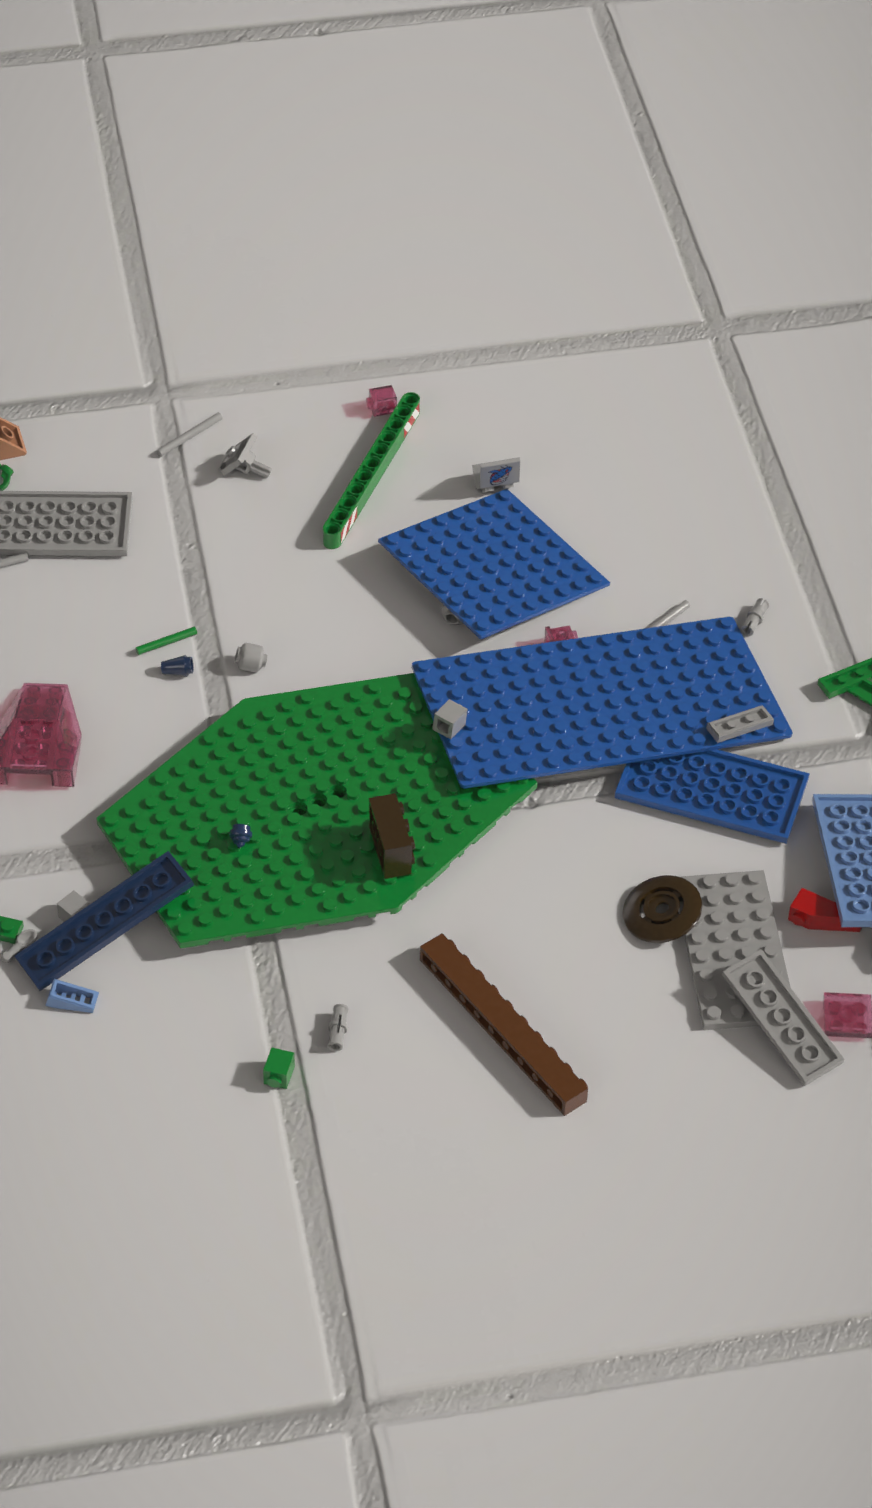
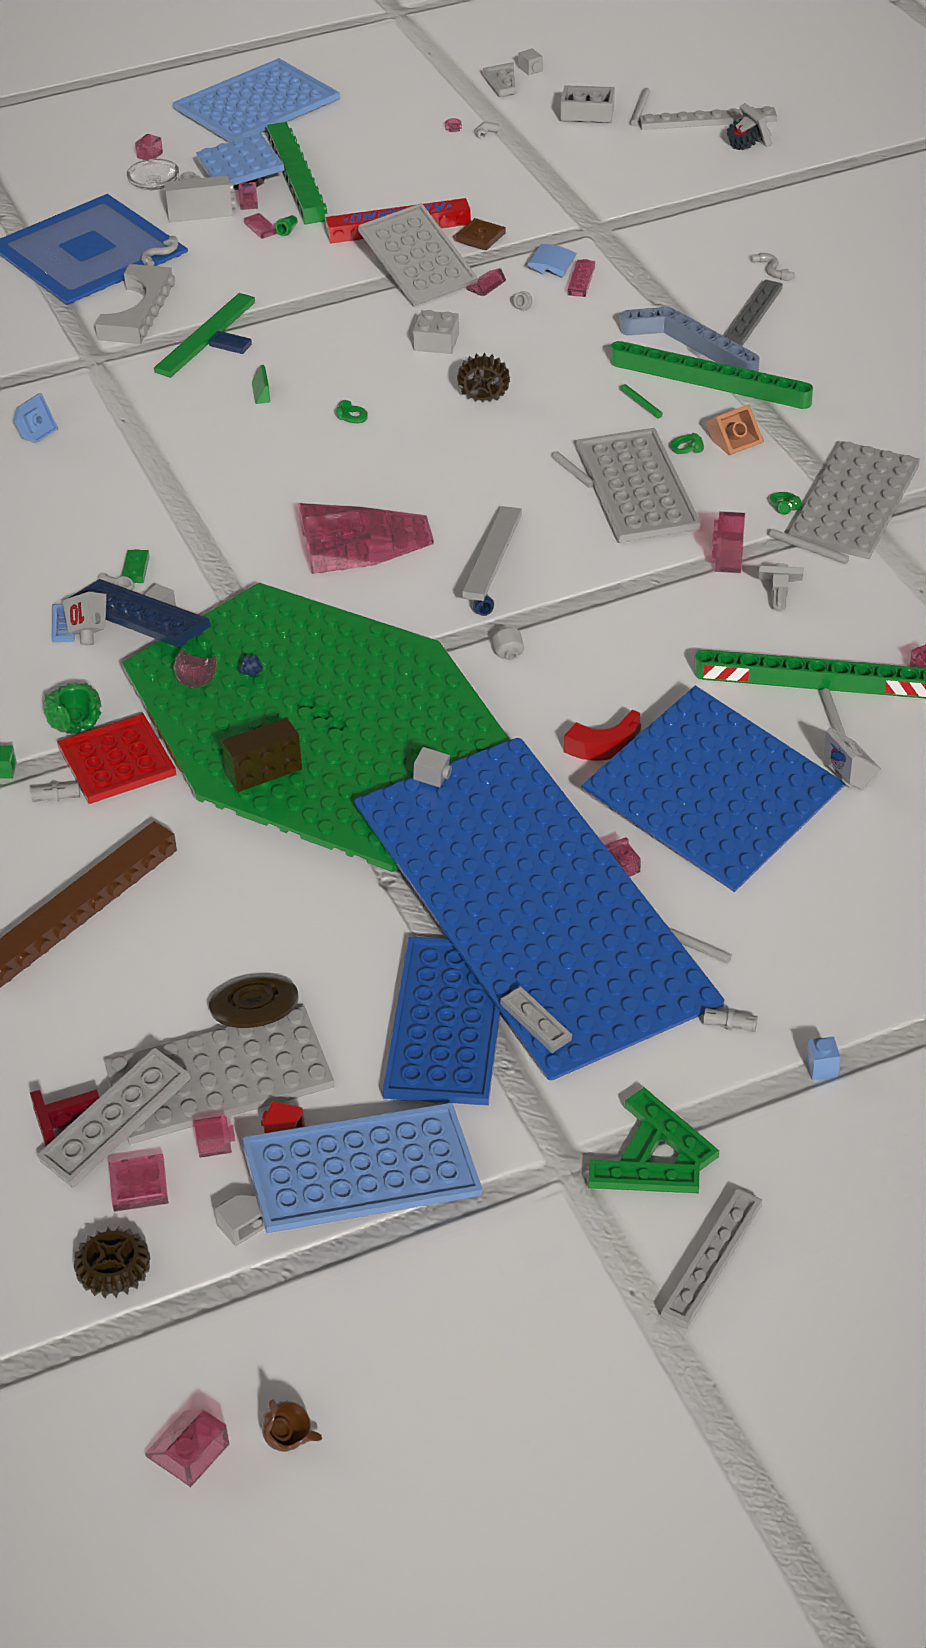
camera: 80 degrees right, 5 degrees down
green bar [135,626,197,655] -> none
none -> dark red bracket [30,1089,100,1146]
none -> green hair [43,682,102,734]
none -> red plate [57,713,177,804]
none -> light grey torso [63,592,106,646]
none -> clear pink hair [173,649,217,688]
none -> clear pink brick [194,1115,236,1158]
none -> light grey tile [463,506,522,601]
none -> red arch [564,709,641,761]
none -> clear pink brick [711,511,745,573]
none -> green piece [770,492,802,515]
none -> light grey plate [789,441,920,559]
none -> medium blue brick [806,1037,841,1080]
none -> light grey piece [821,688,846,736]

